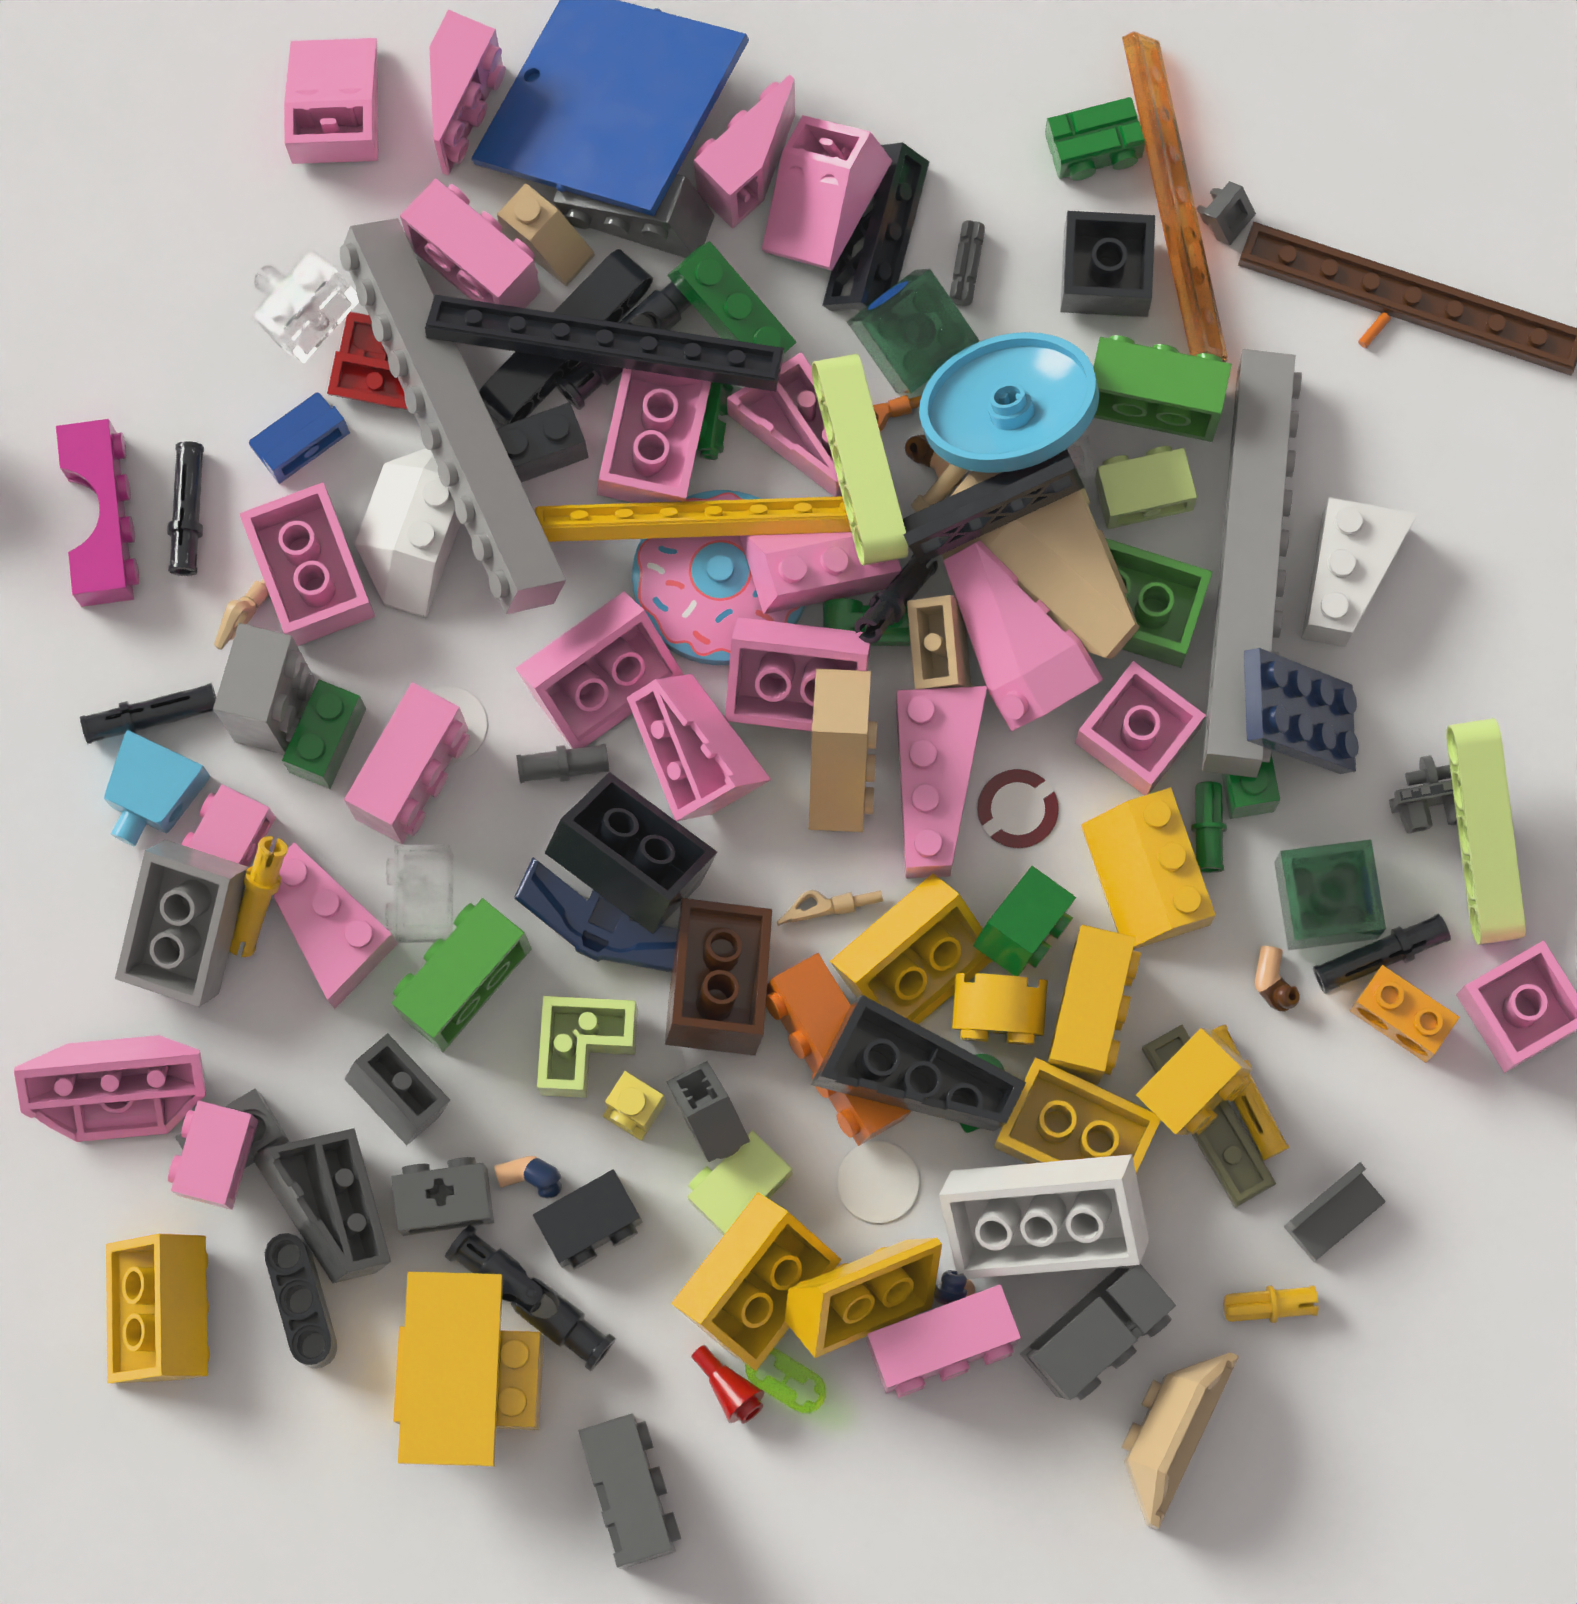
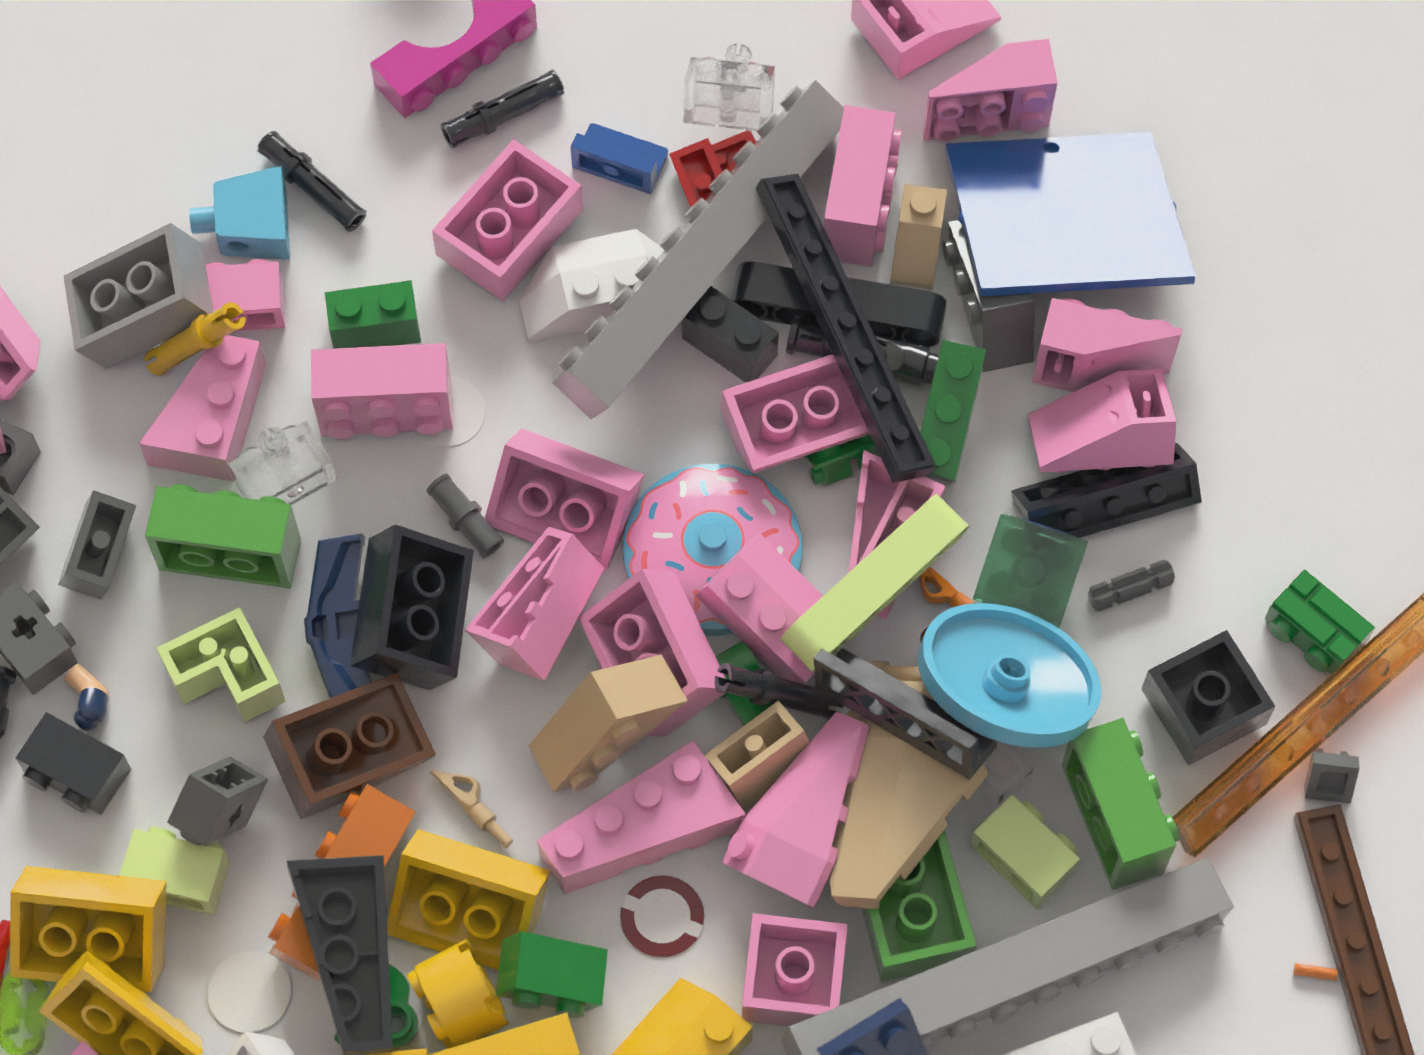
camera: 55 degrees right, 10 degrees down
light grey brick [213,623,314,754] -> none
tan hand [214,579,269,650] -> none
yellow tile [535,496,851,542] -> none
light yellow brick [603,1071,666,1141] -> none

